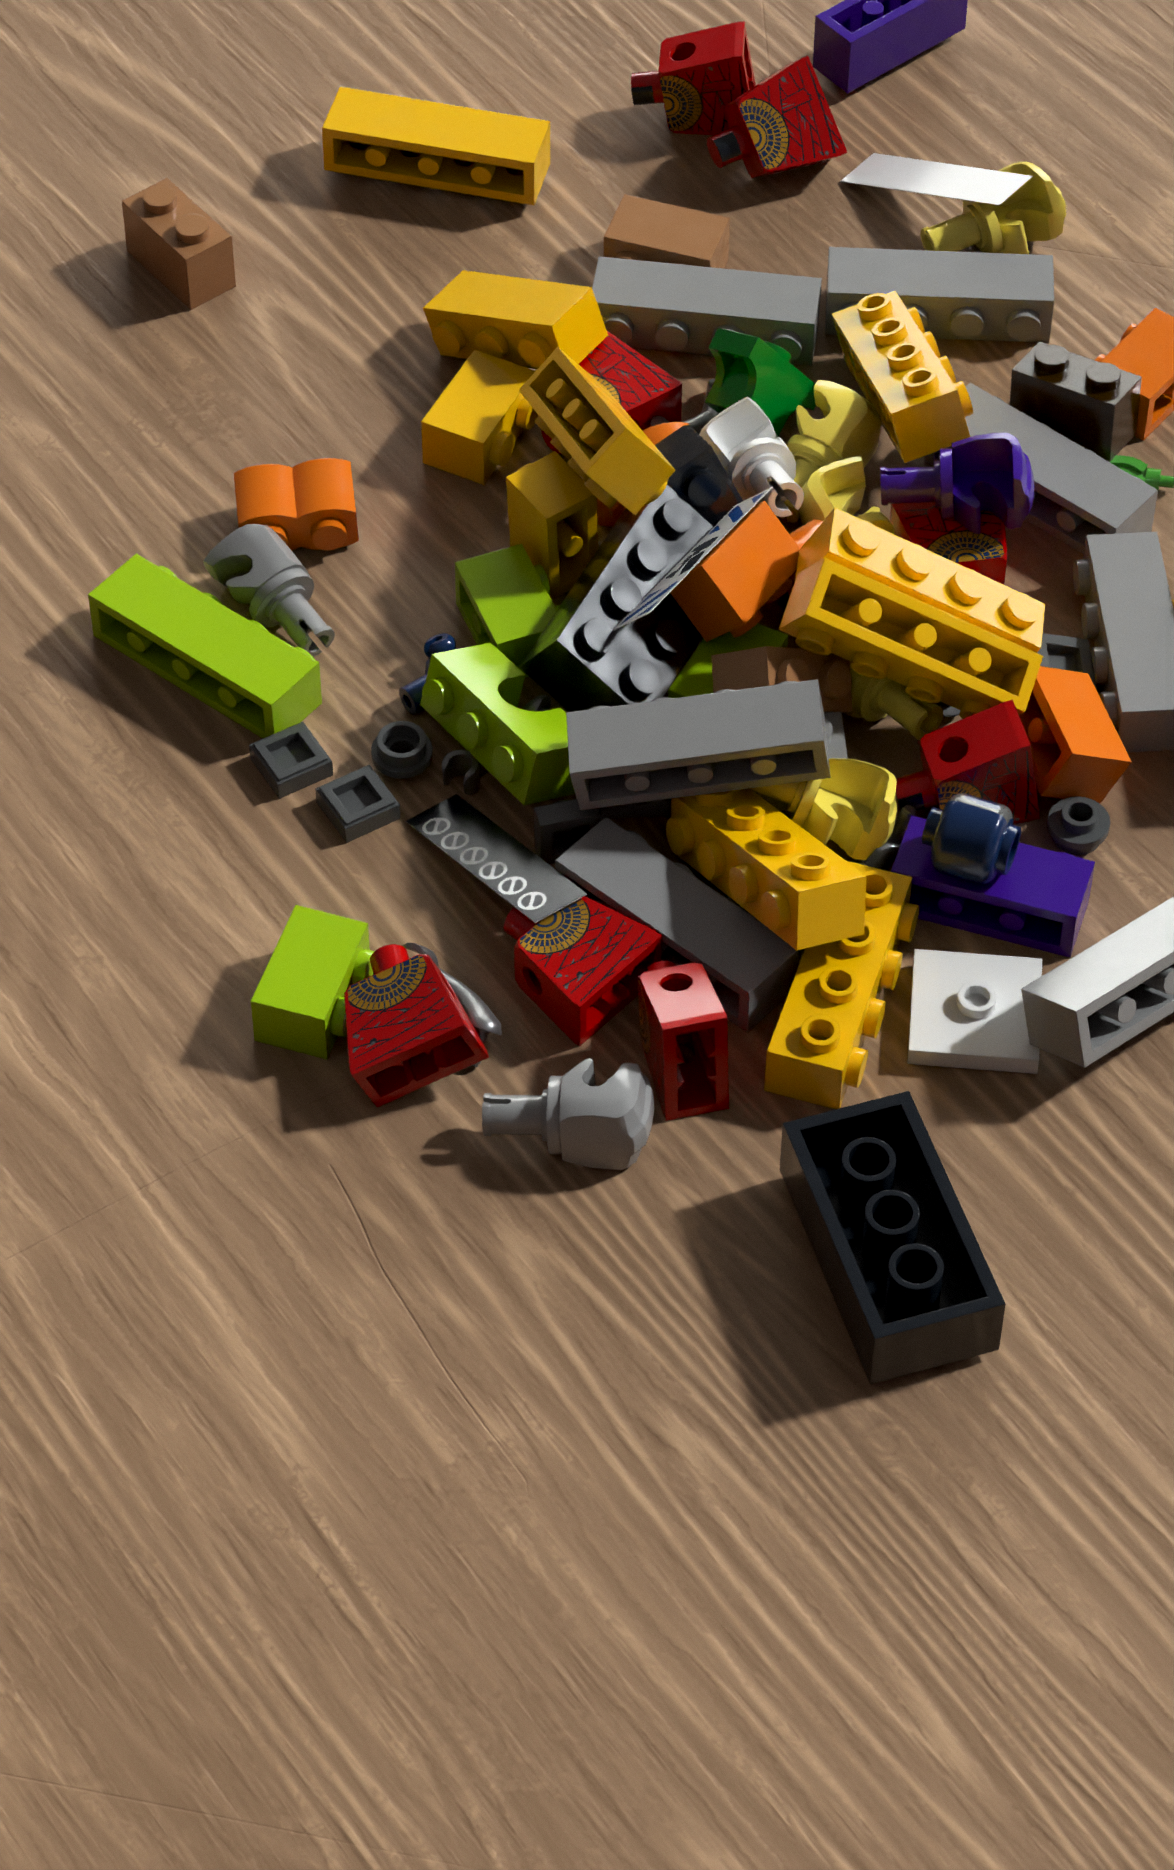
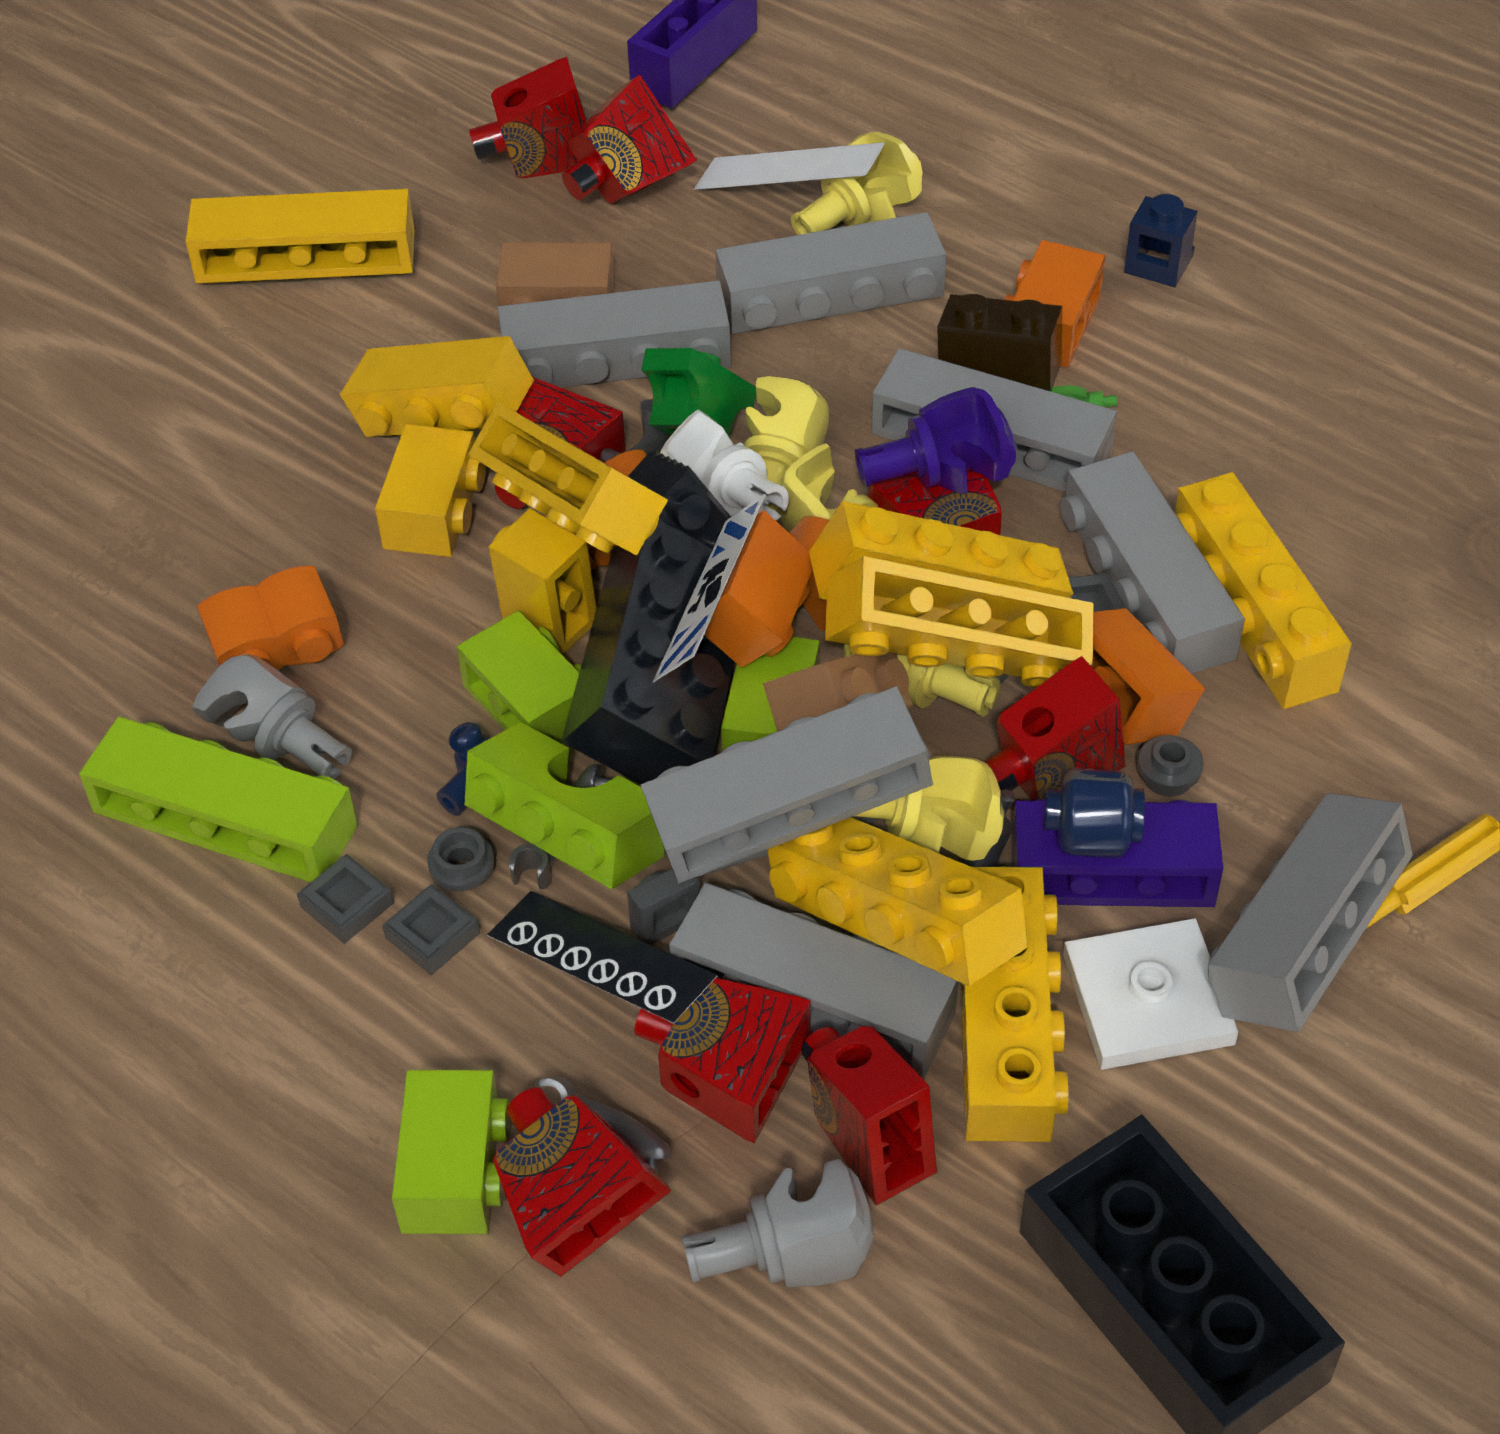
camera: 15 degrees left, 0 degrees up
medium nougat brick [122,178,236,310] -> none
yellow brick [831,291,973,463] -> none

